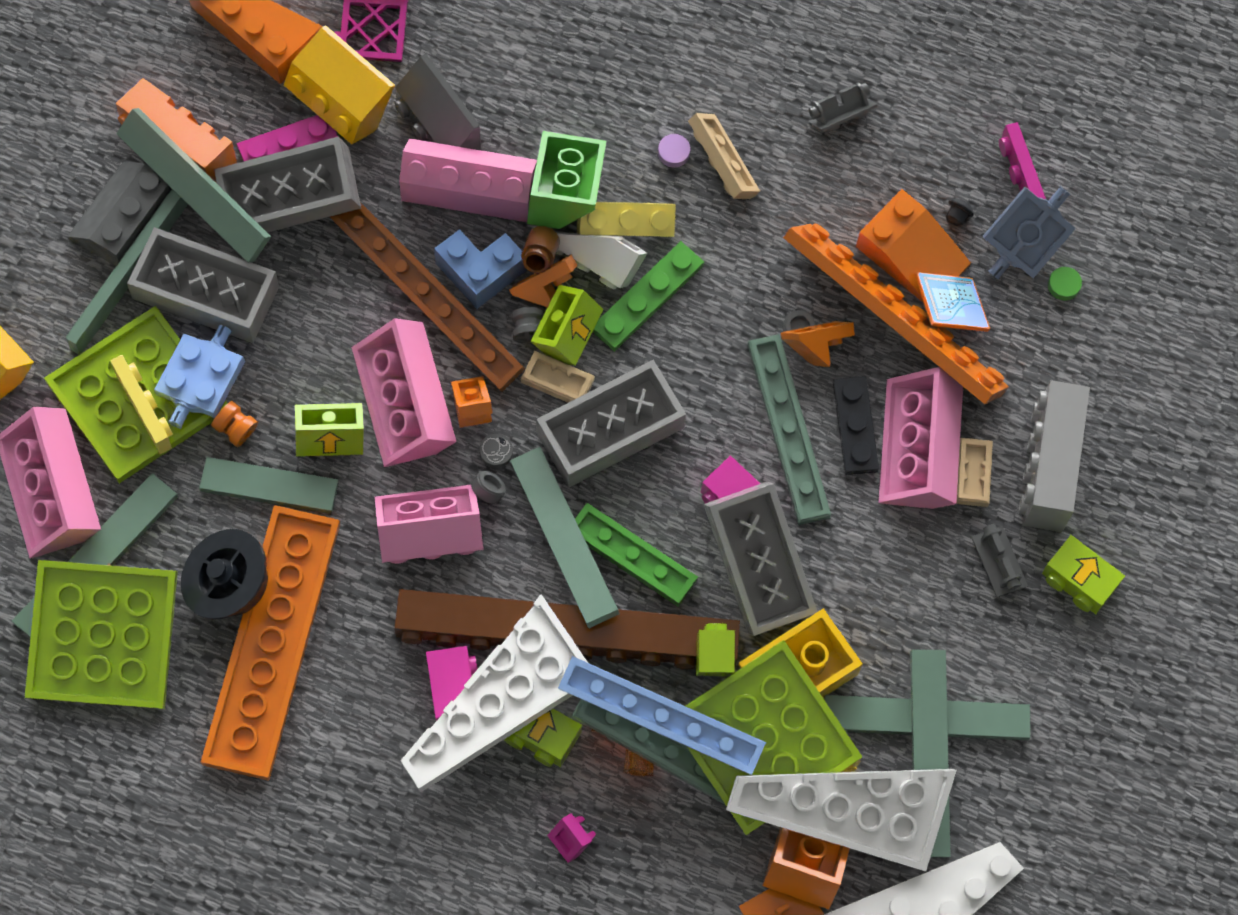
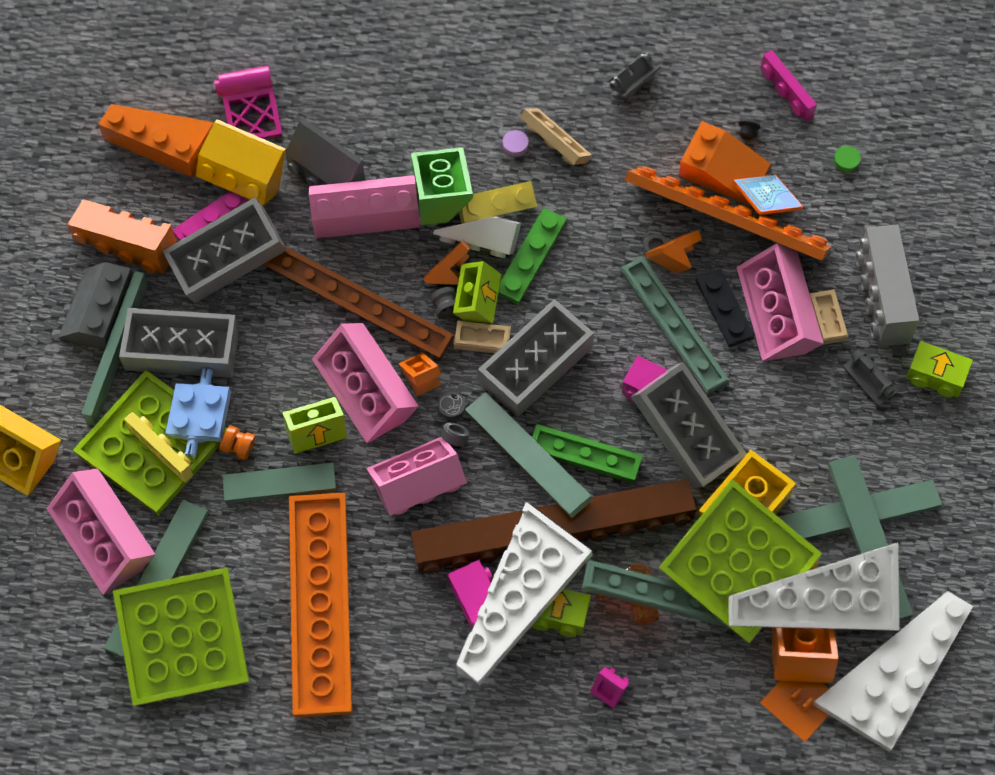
camera: 10 degrees left, 5 degrees down
sand green tile [116,108,271,263] -> none
black wheel [181,529,268,620] -> none
medium blue brick [434,229,527,309] -> none
reddish brown brick [521,226,560,273] -> none
light blue plate [558,656,766,775] -> none
lime brick [696,623,735,676] -> none
sand blue plate [983,186,1076,279] -> none

